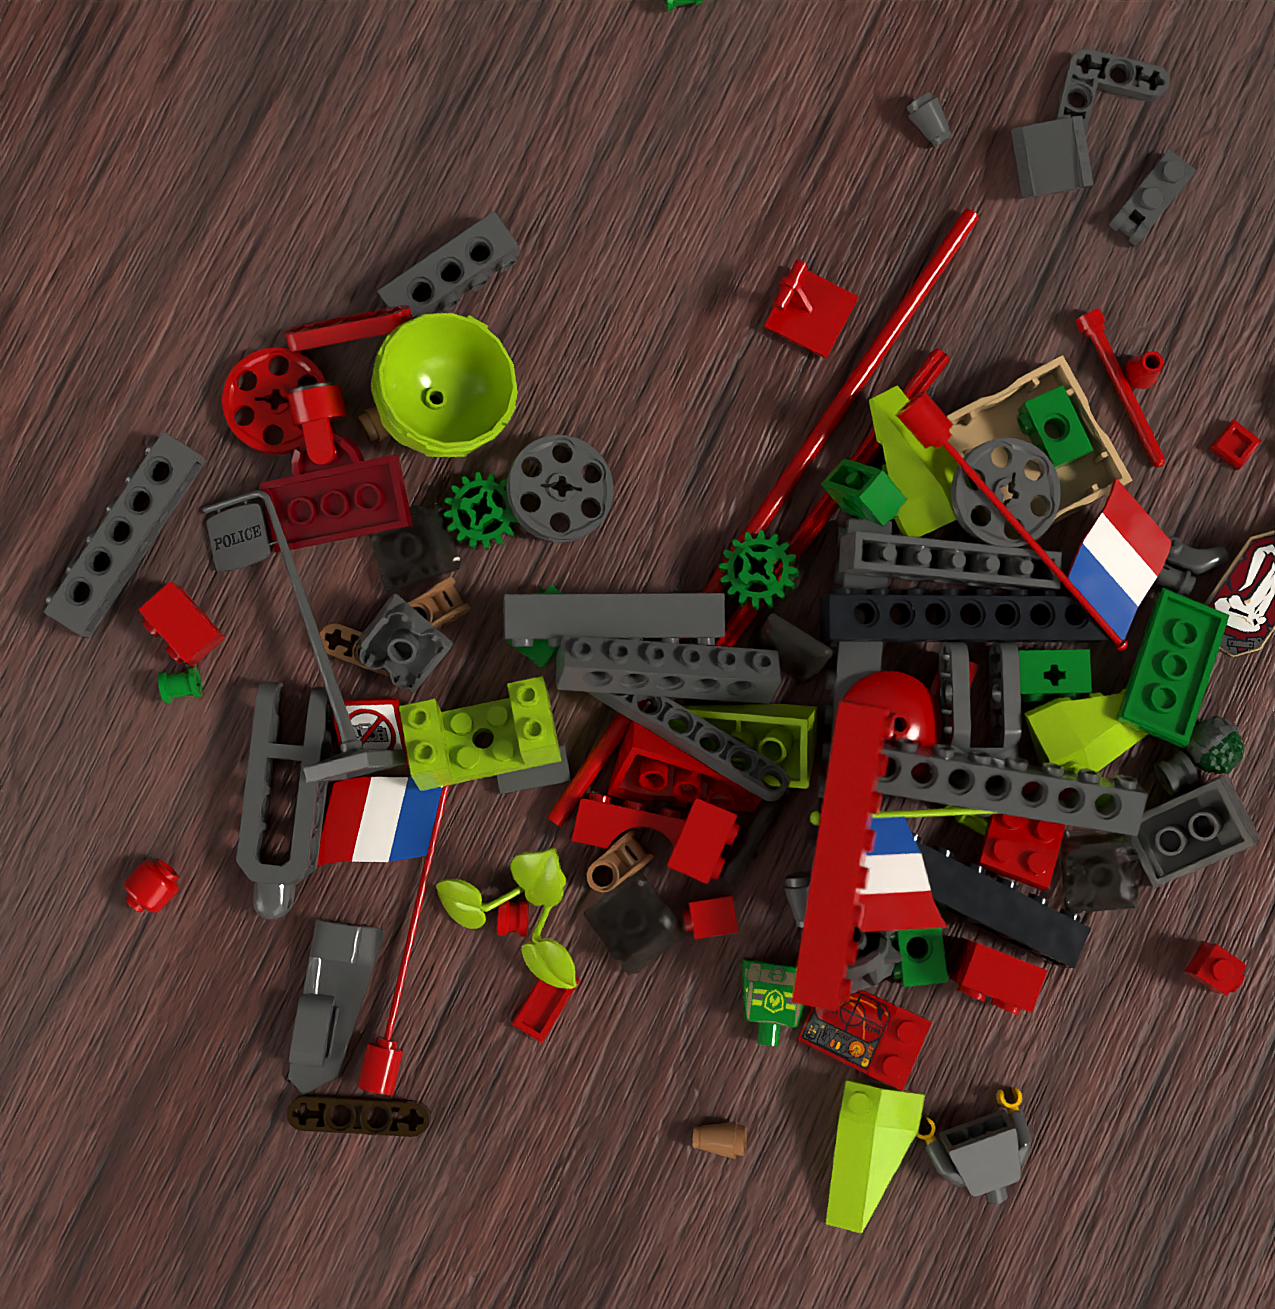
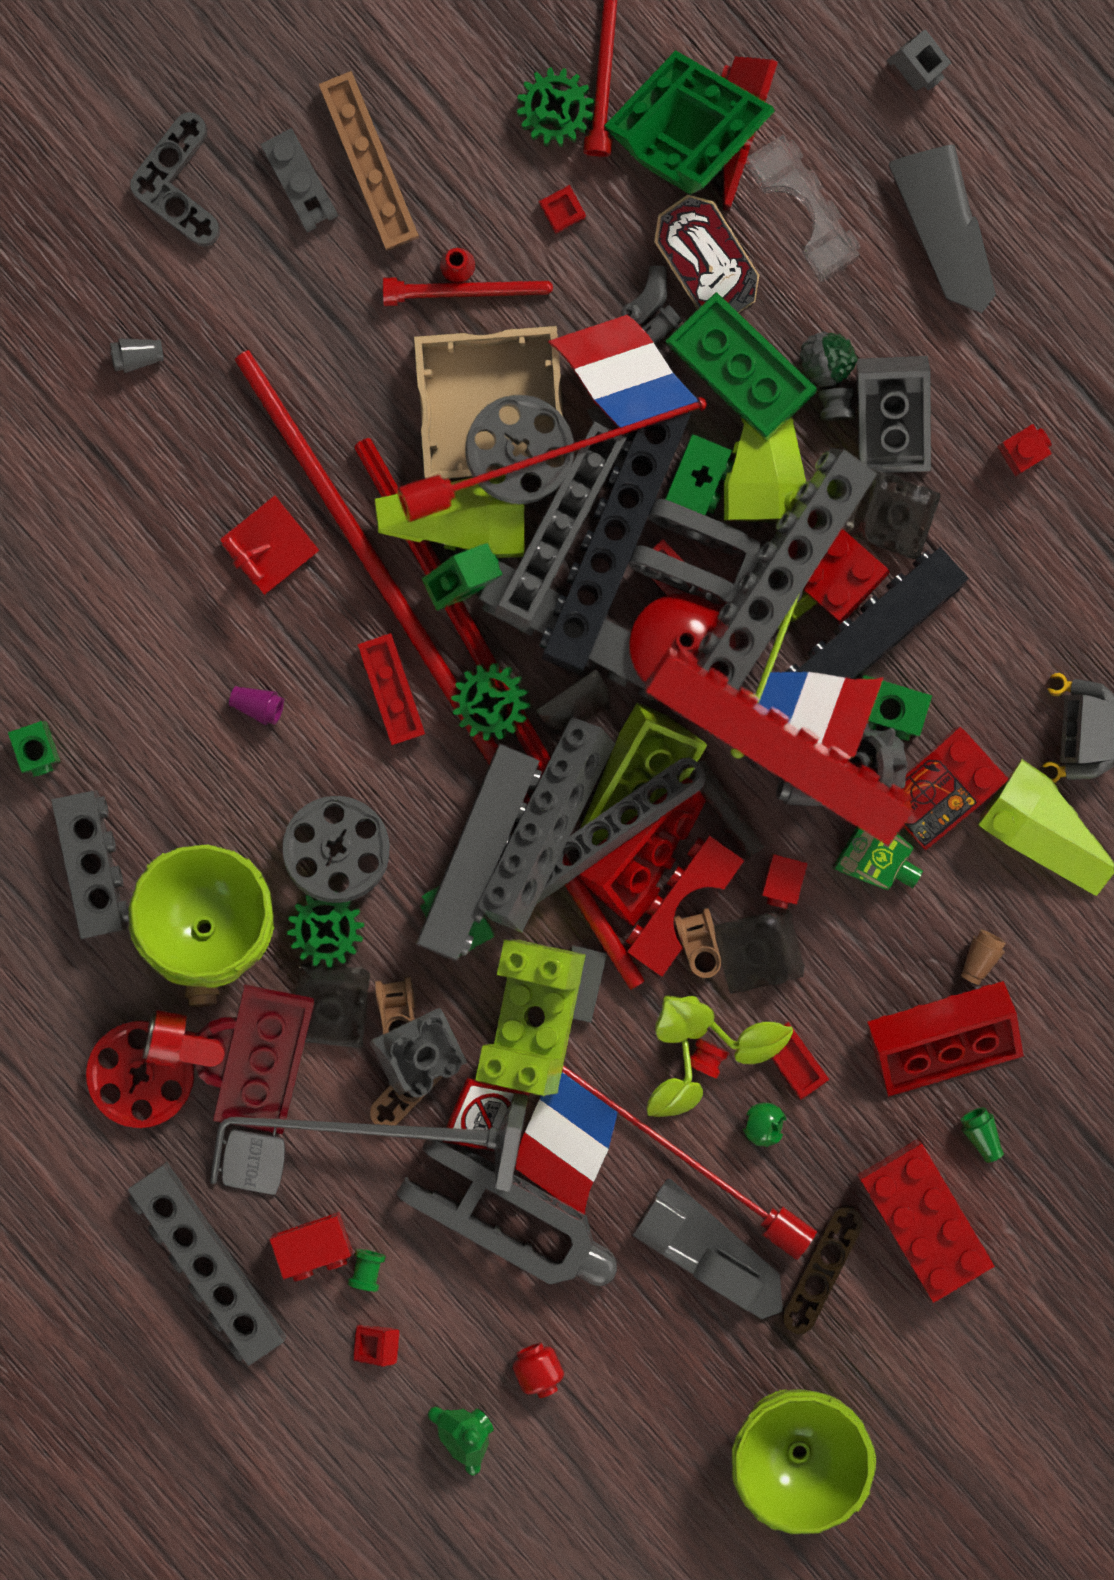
camera: 65 degrees left, 5 degrees up
red beam [284,305,413,351] -> none
red brick [666,798,740,884] -> none
red brick [949,938,1048,1015] -> none
dark grey slope [1011,116,1094,199] -> none
green brick [1017,385,1094,469] -> none
none -> green brick [8,721,61,777]
none -> magenta cone [229,686,284,725]
none -> medium nougat plate [319,71,419,251]
none -> red slope [353,1325,399,1367]
none -> red plate [357,633,426,746]
none -> green rock [428,1407,494,1476]
none -> lime rock [732,1389,876,1534]
none -> green piece [743,1102,787,1147]
none -> red brick [857,1139,995,1303]
none -> red slope [867,981,1024,1097]
none -> green cone [960,1107,1004,1163]

